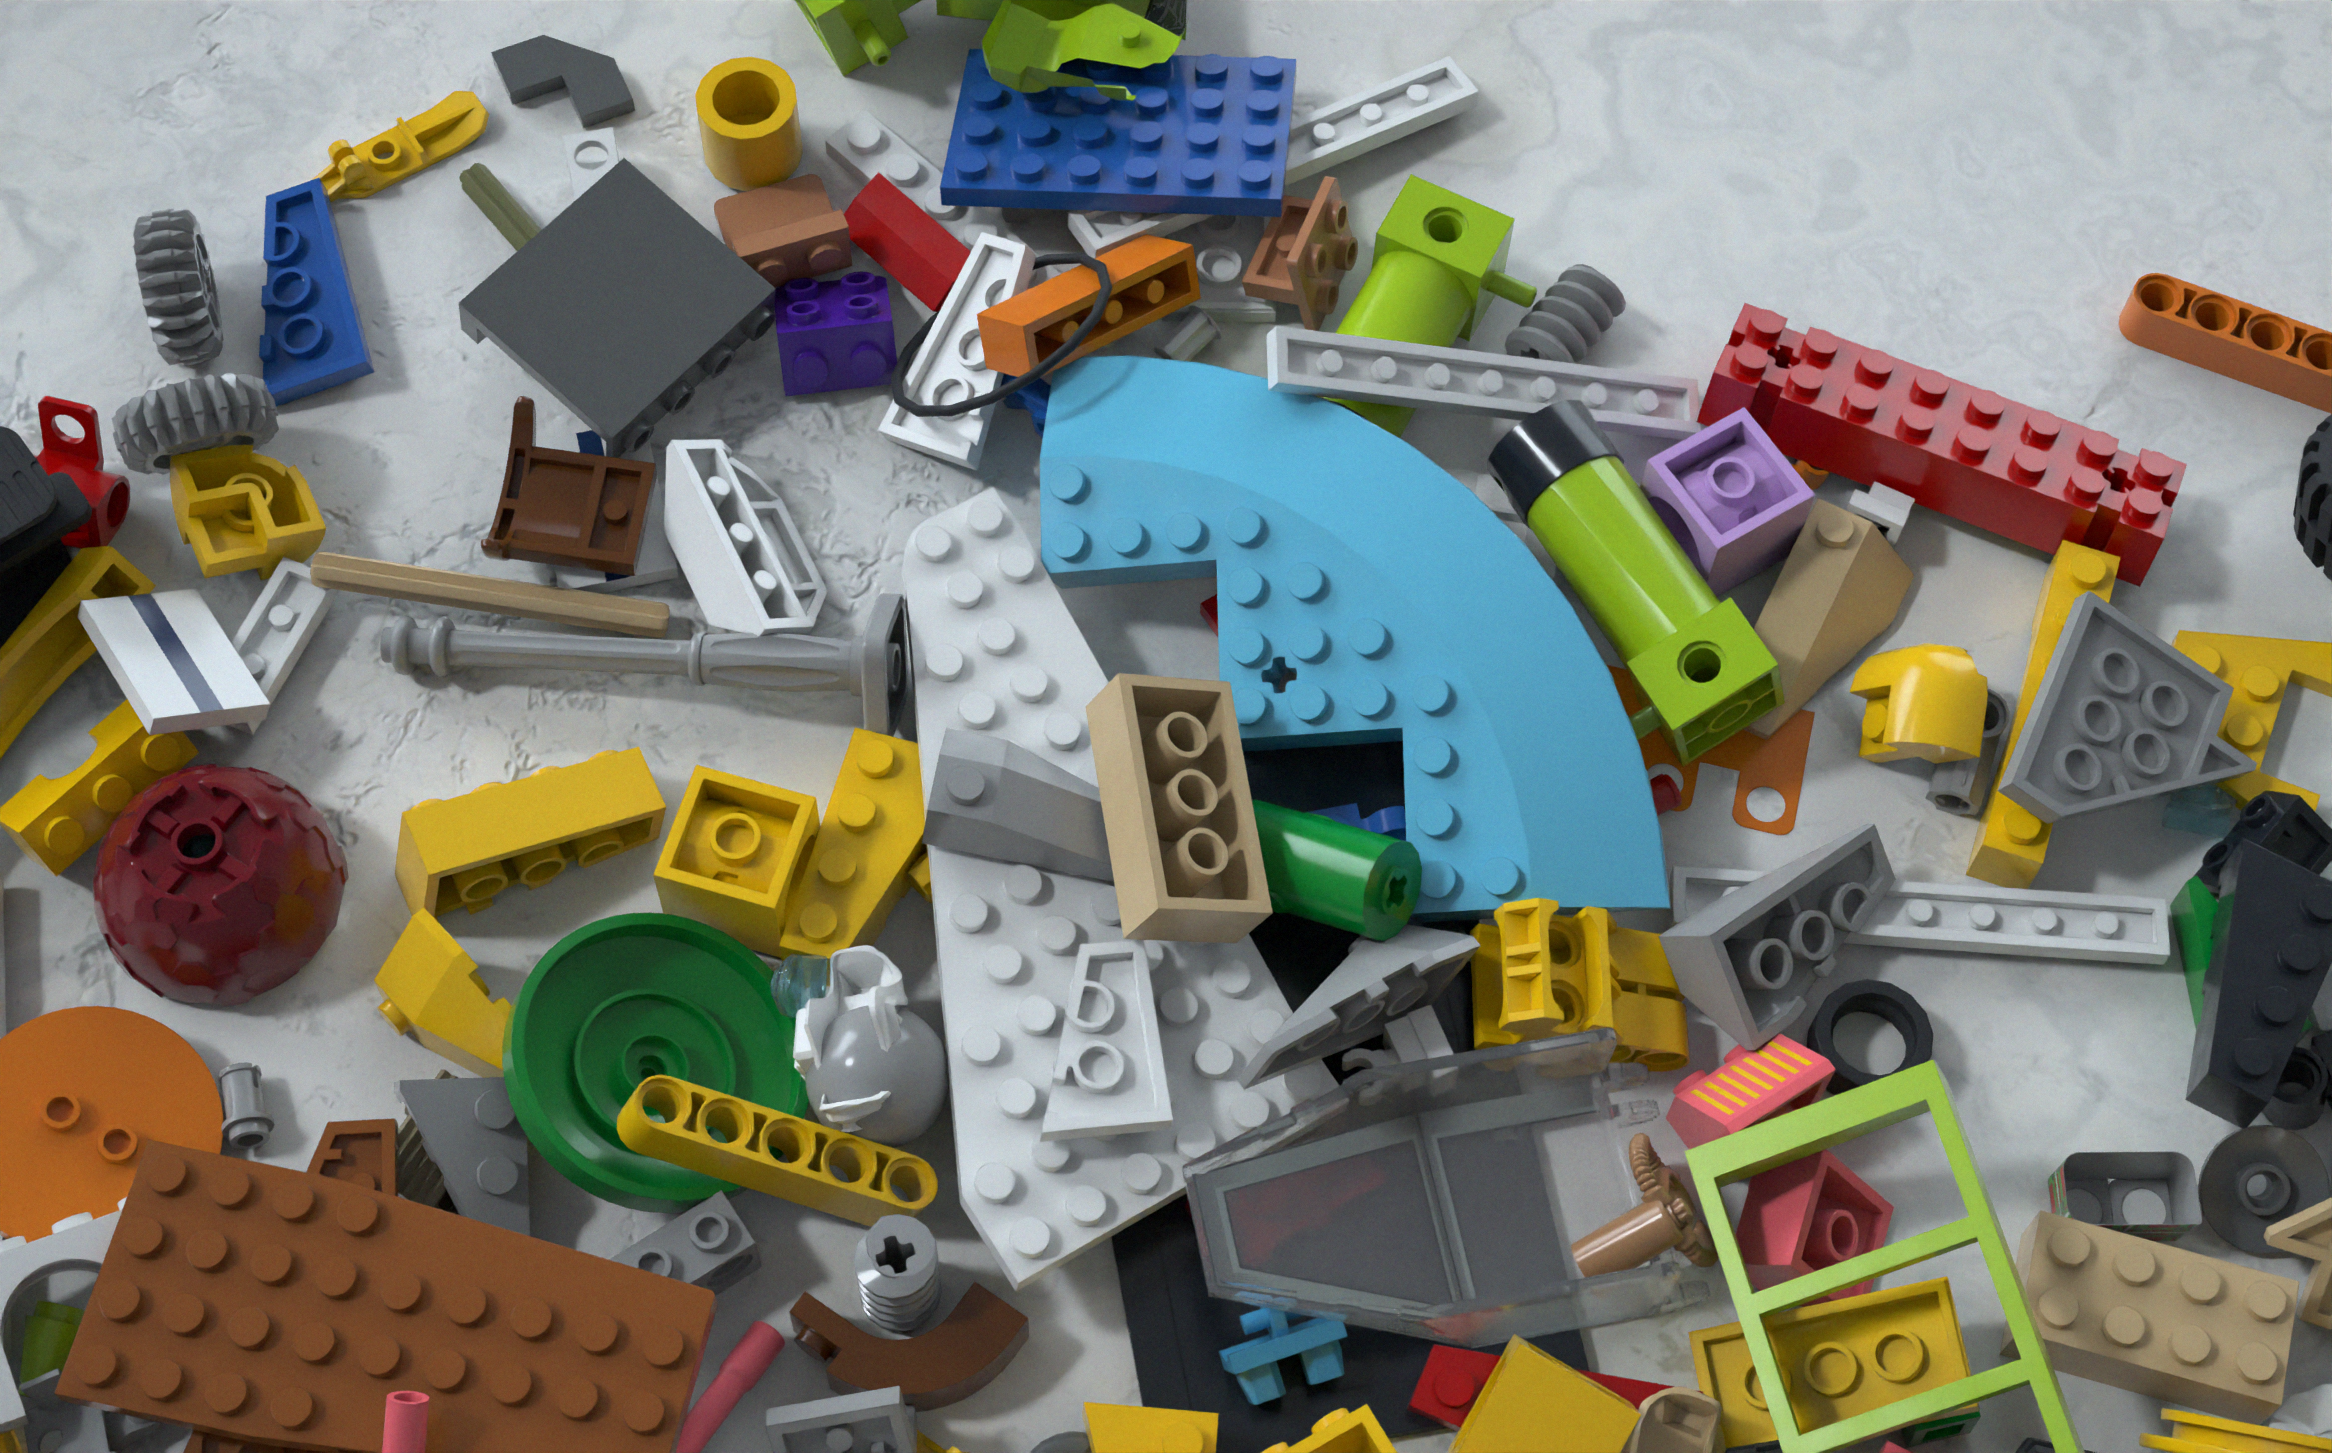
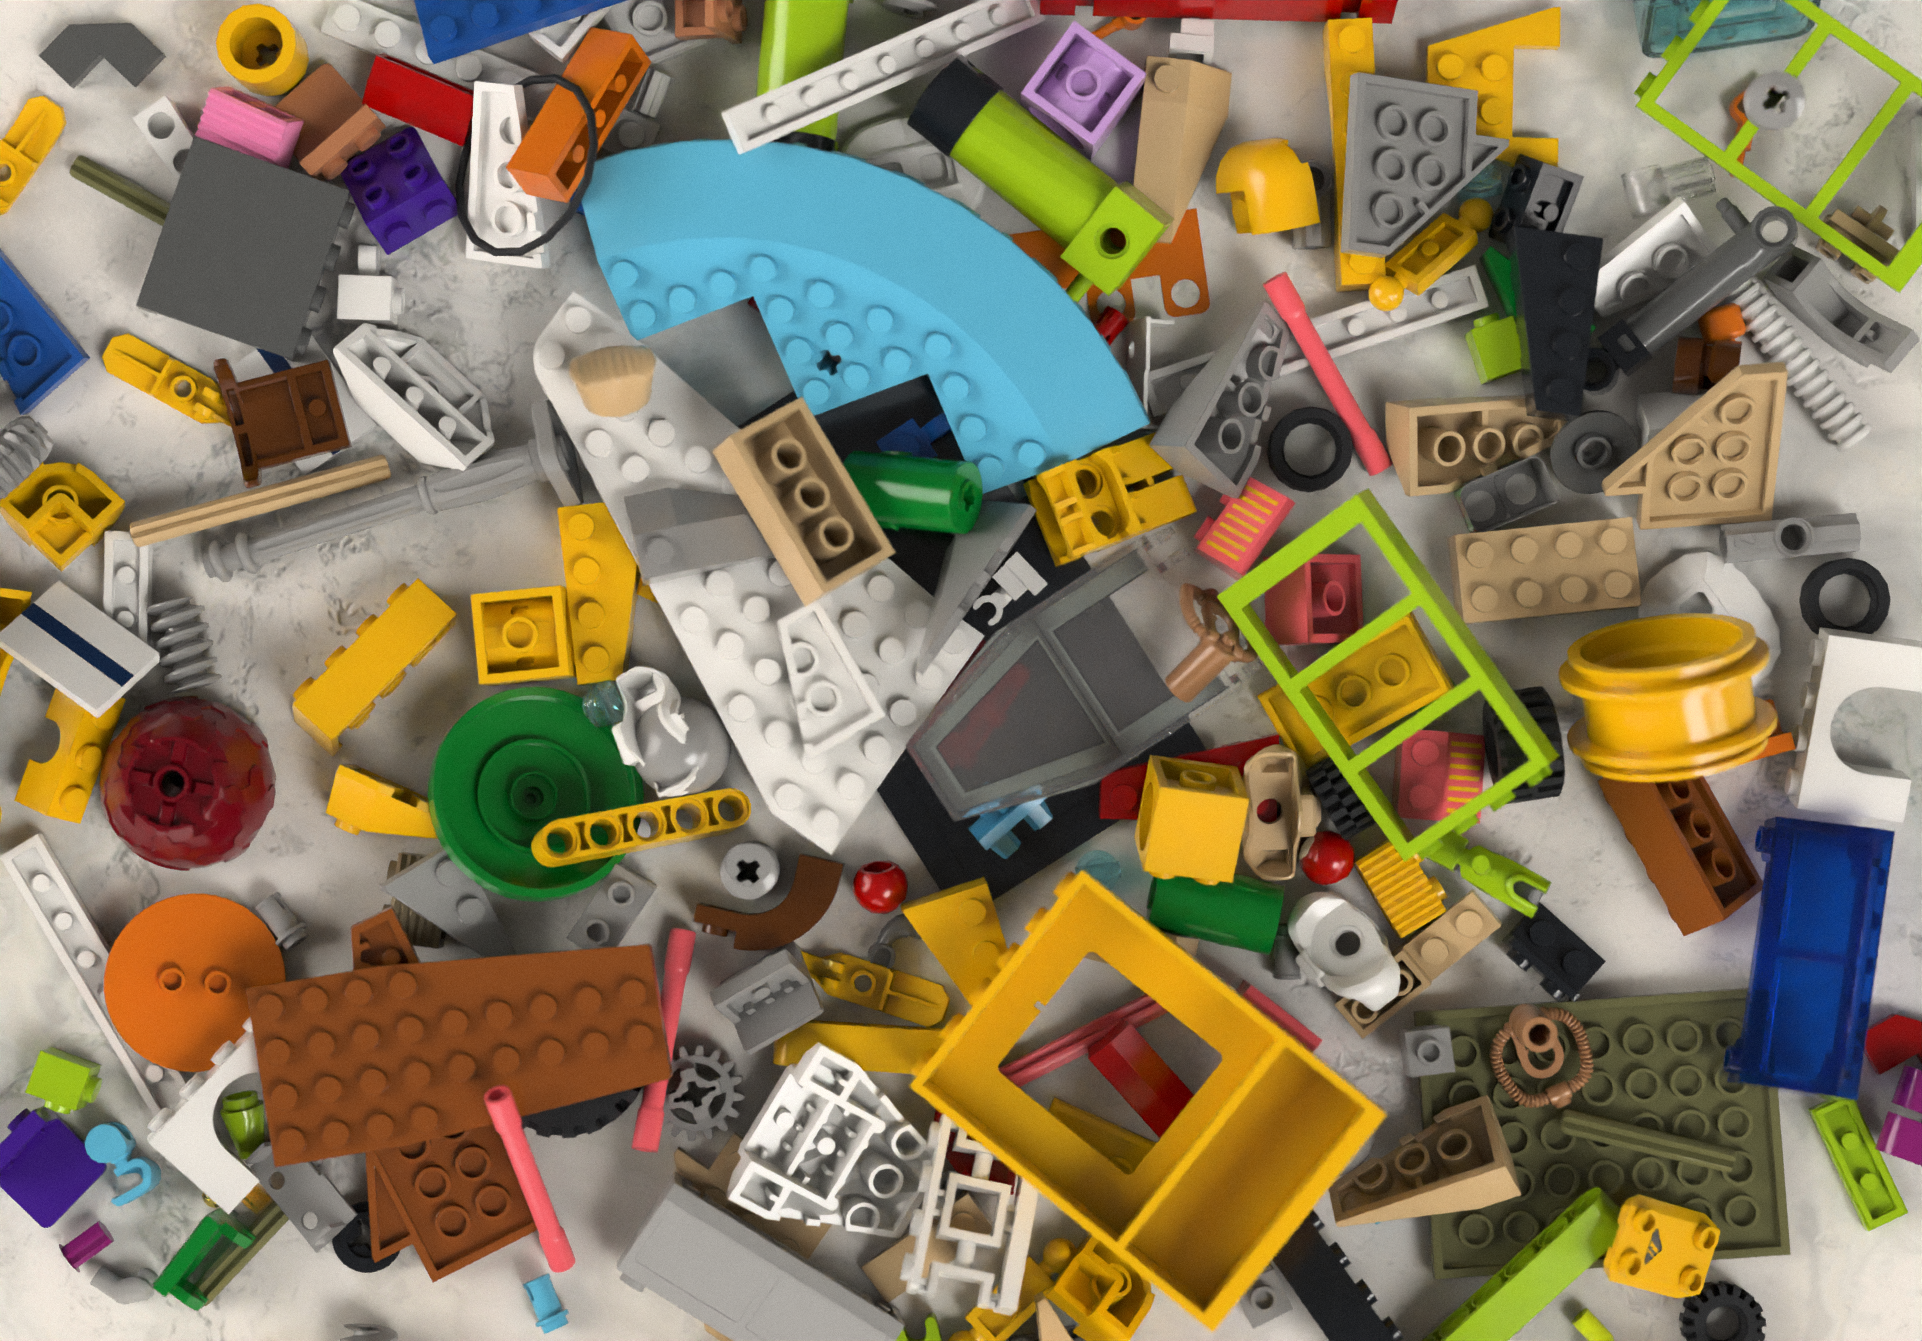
camera: 15 degrees left, 25 degrees up
none -> yellow piece [102,333,232,428]
none -> light grey piece [146,597,222,694]
none -> bright pink brick [195,86,304,169]
none -> white brick [337,245,405,326]
none -> tan hair [569,345,656,417]
none -> red piece [852,861,908,914]
none -> white piece [1126,316,1175,432]
none -> coral piece [1262,271,1393,476]
none -> yellow plate [1368,197,1494,311]
none -> tan wedge [1385,395,1568,496]
none -> lime brick [1464,313,1521,385]

